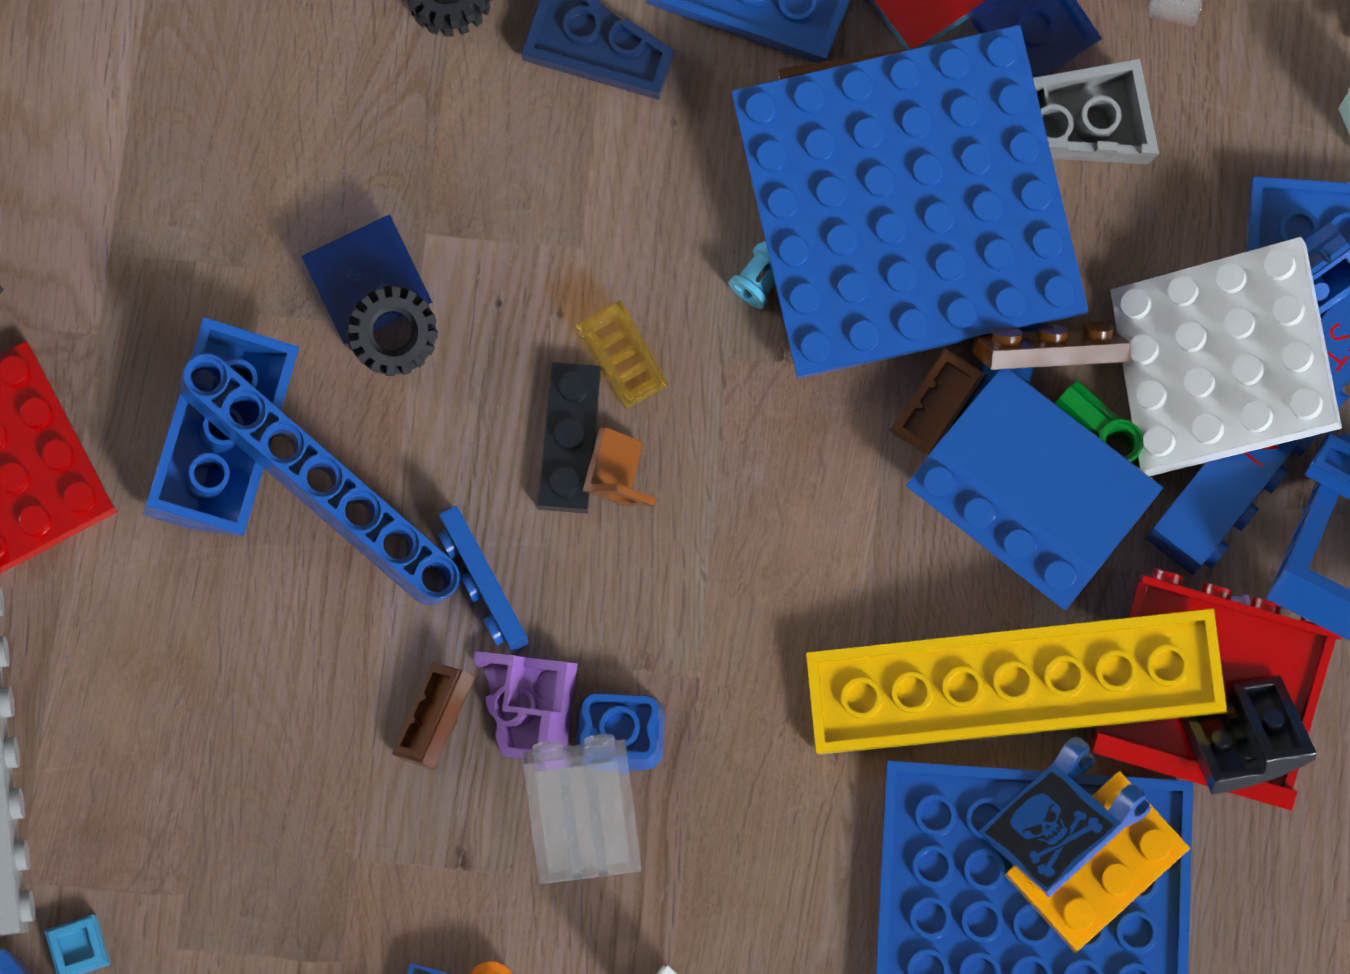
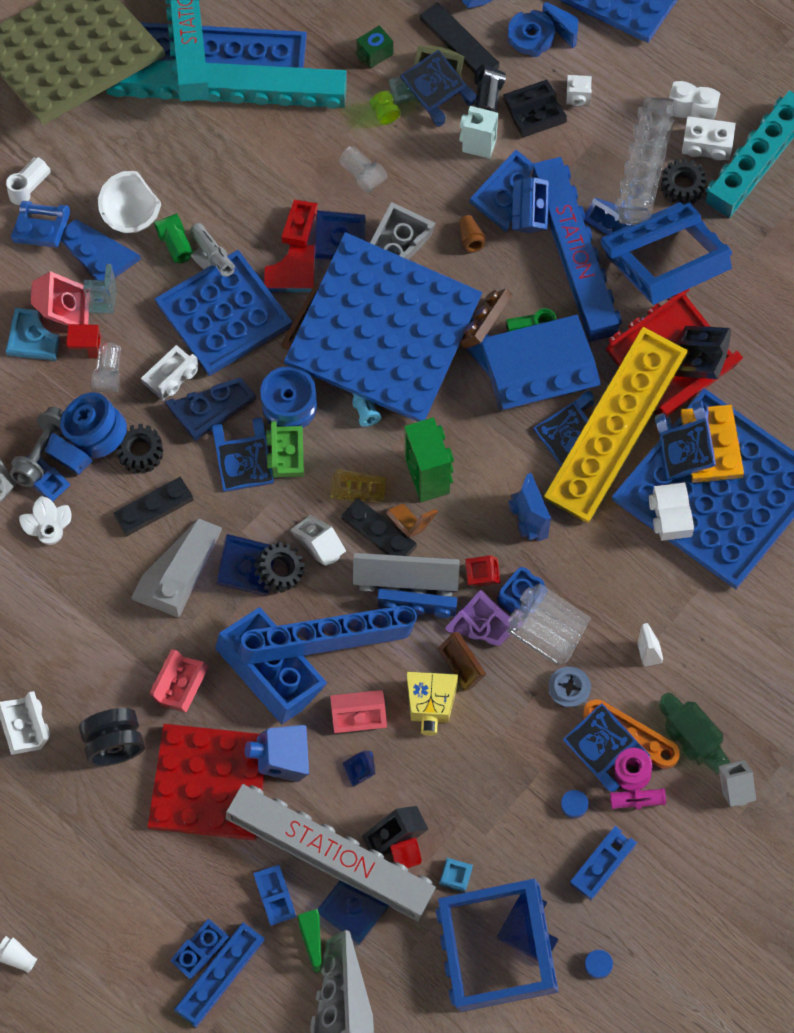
camera: 55 degrees left, 10 degrees down
reddish brown plate [890,348,987,456] -> none
white plate [1110,237,1342,476] -> none
none -> black plate [113,476,194,537]
none -> light grey wedge [131,518,222,618]
none -> coral bracket [150,649,209,713]
none -> flag [212,417,274,492]
none -> torso [245,725,309,782]
none -> blue wheel [260,366,317,428]
none -> bright green bracket [267,421,304,478]
none -> white slope [290,515,346,566]
none -> coral panel [330,690,387,733]
none -> clear blue slope [343,750,376,787]
none -> light grey slope [353,553,460,596]
none -> black slope [362,806,428,856]
none -> red slope [390,838,422,869]
none -> green brick [404,417,454,503]
none -> light yellow torso [407,672,458,736]
none -> dark orange cone [459,215,486,252]
none -> red brick [465,555,501,587]
none -> blue slope [508,473,551,541]
none -> flag [533,391,594,466]
none -> sand blue gear [549,667,591,708]
none -> white brick [649,483,694,541]

